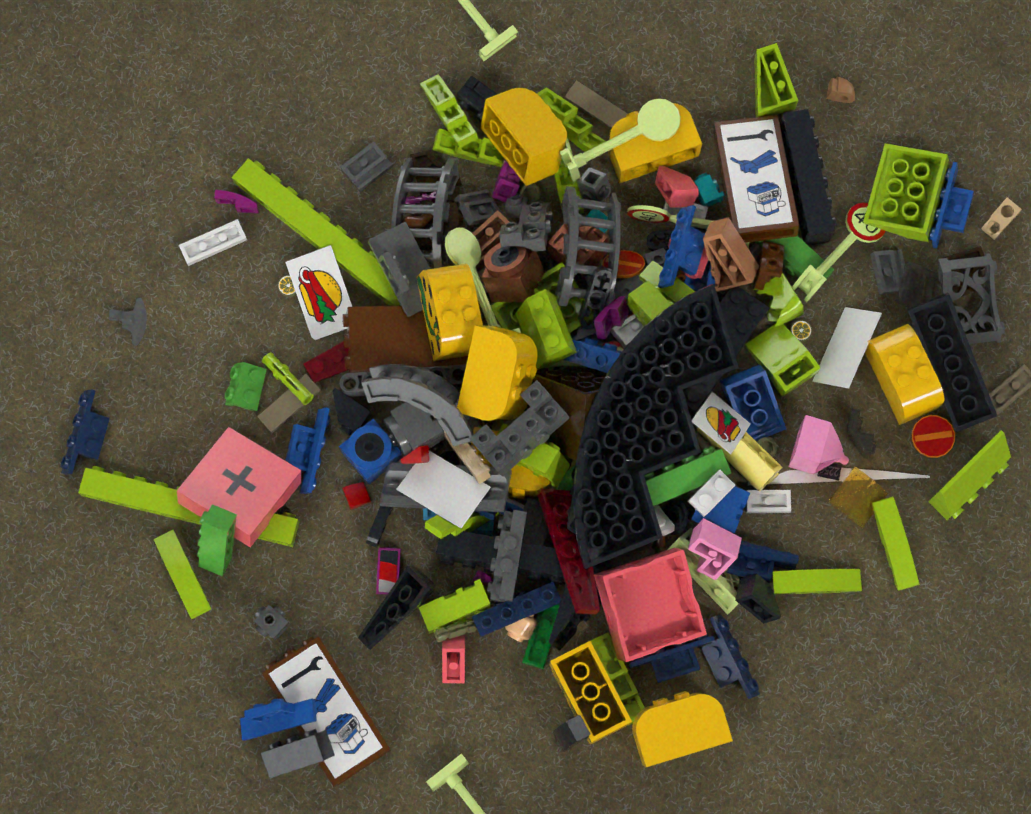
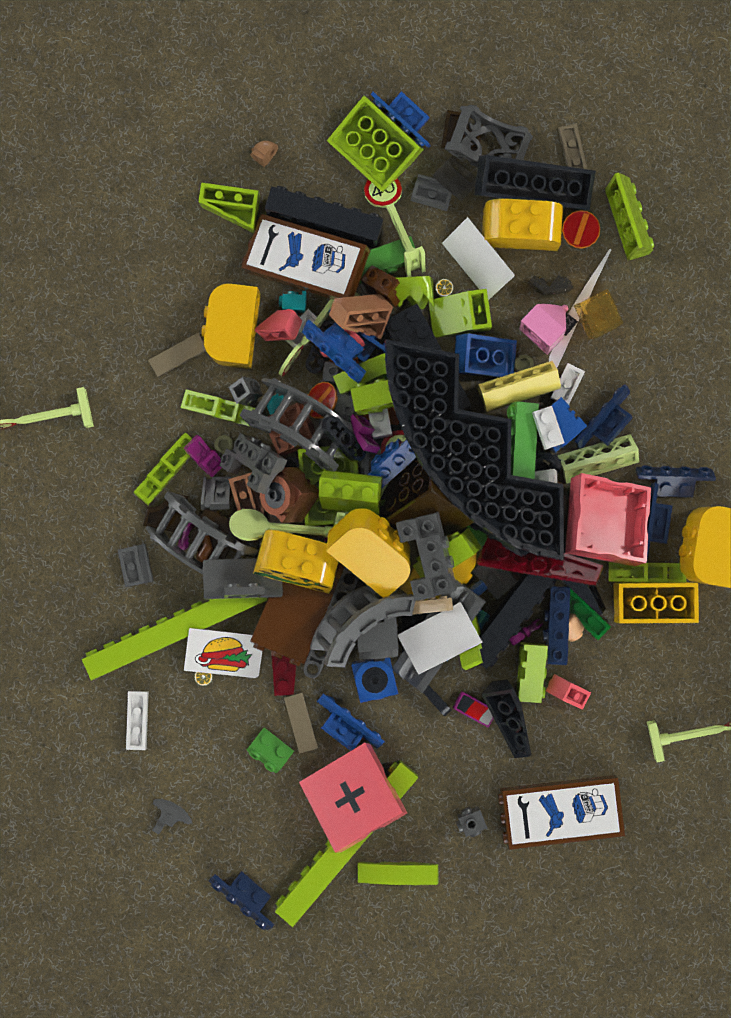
camera: 60 degrees left, 10 degrees up
bright green brick [197,504,237,576] -> none
magenta slope [214,190,259,213] -> none
blue bracket [240,699,317,741] -> none
brick [261,729,335,778] -> none
lime pin [262,352,314,405] -> none
black slope [333,388,372,436] -> none
red slope [342,482,371,510] -> none
red slope [401,445,429,464] -> none
lime slope [420,74,478,148] -> none
olive axle [434,619,477,642] -> none
black brick [456,76,497,122] -> none
yellow brick [480,88,567,186] -> none
dark grey bracket [487,510,527,603] -> none
lime slope [537,87,606,152] -> none
black slope [553,715,591,752] -> none
yellowish green piece [560,99,681,182] -> none
bright pink brick [688,518,742,580] -> none
sticker [692,392,750,454] -> none
black slope [735,573,781,624] -> none
lime slope [772,569,862,594] -> none
lime slope [872,496,920,591] -> none
tan leg [981,197,1022,240] -> none

